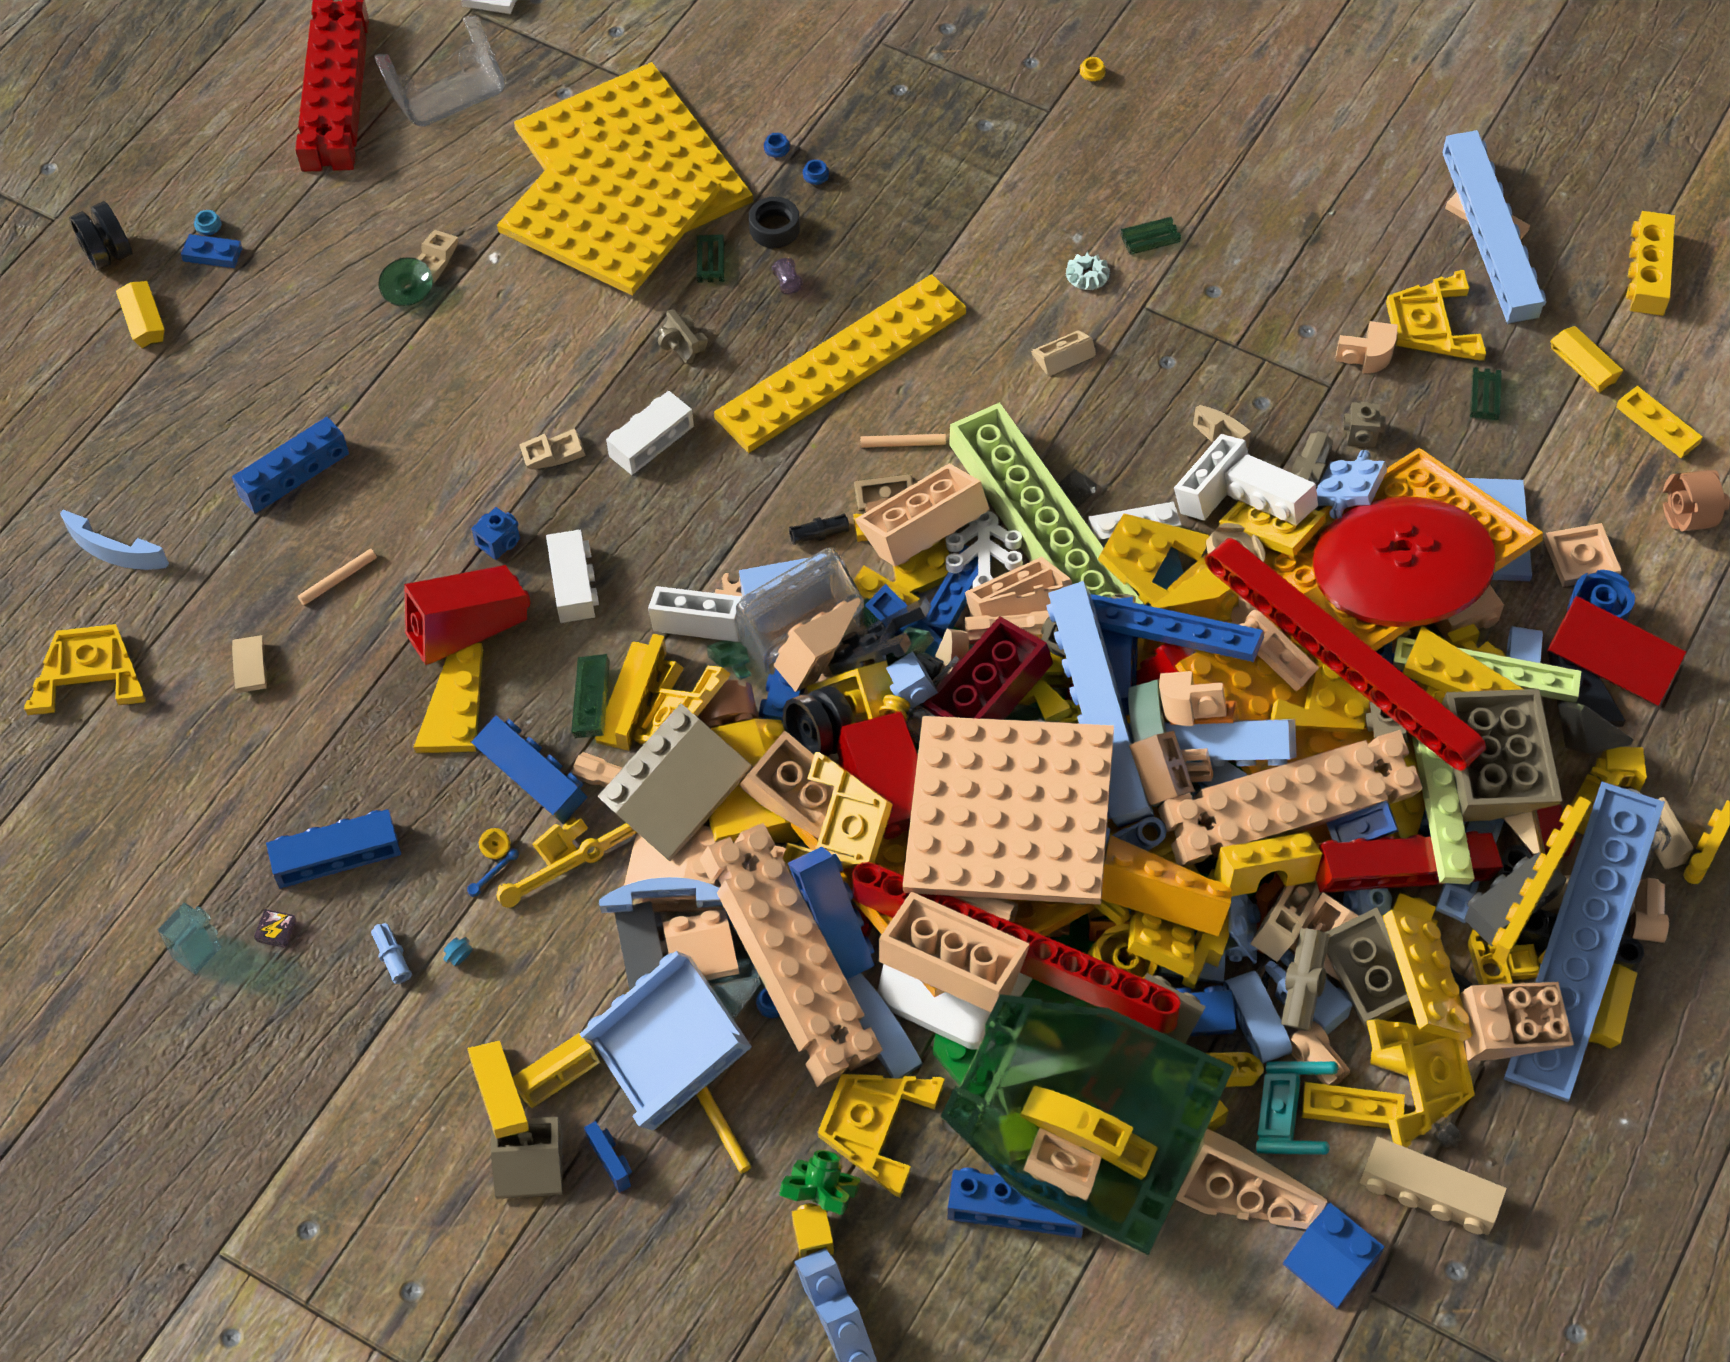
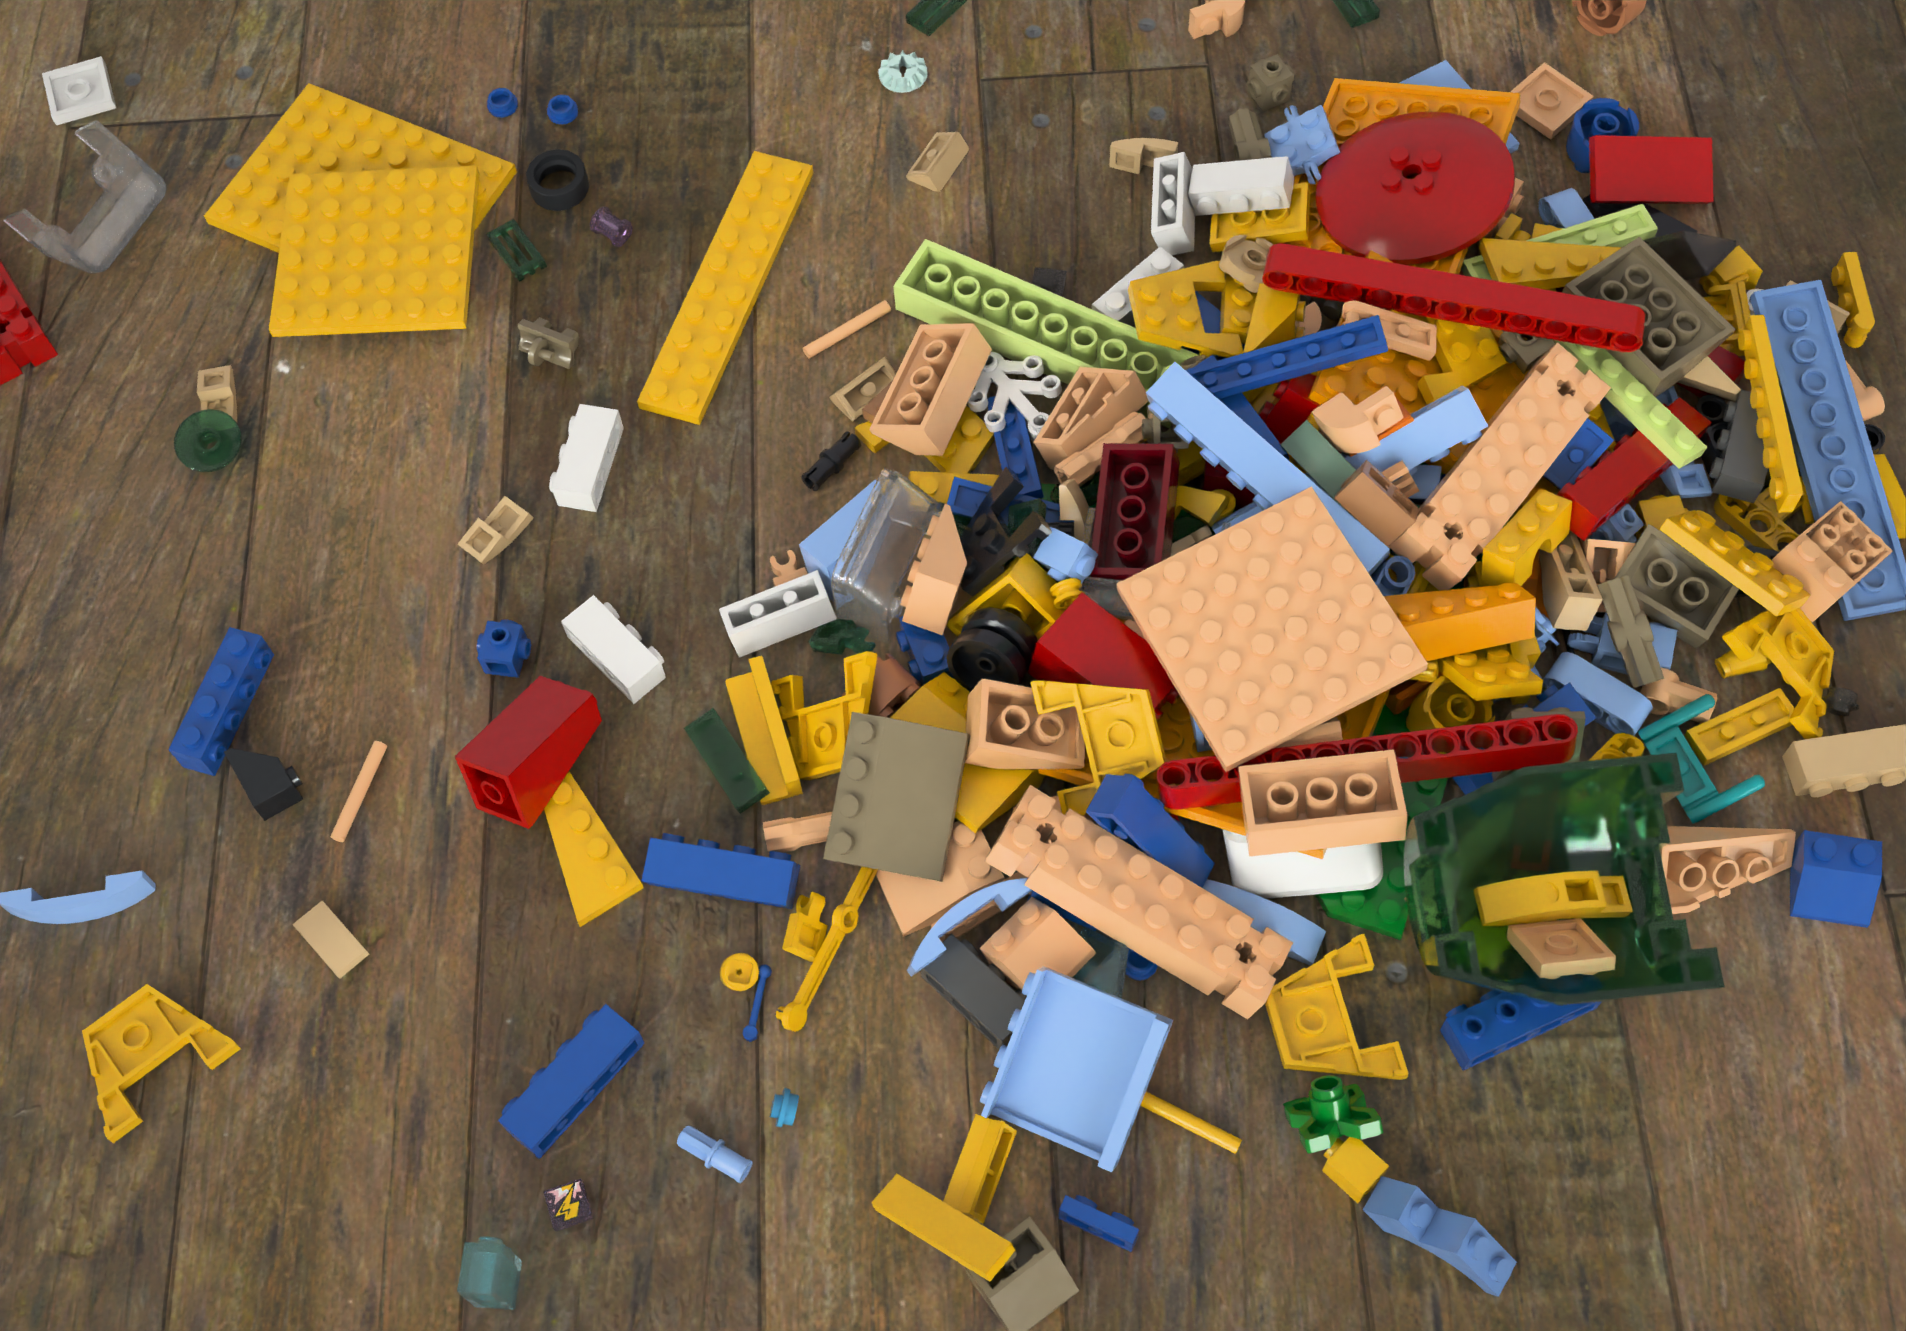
camera: 30 degrees left, 5 degrees up
none -> black slope [224,748,303,821]

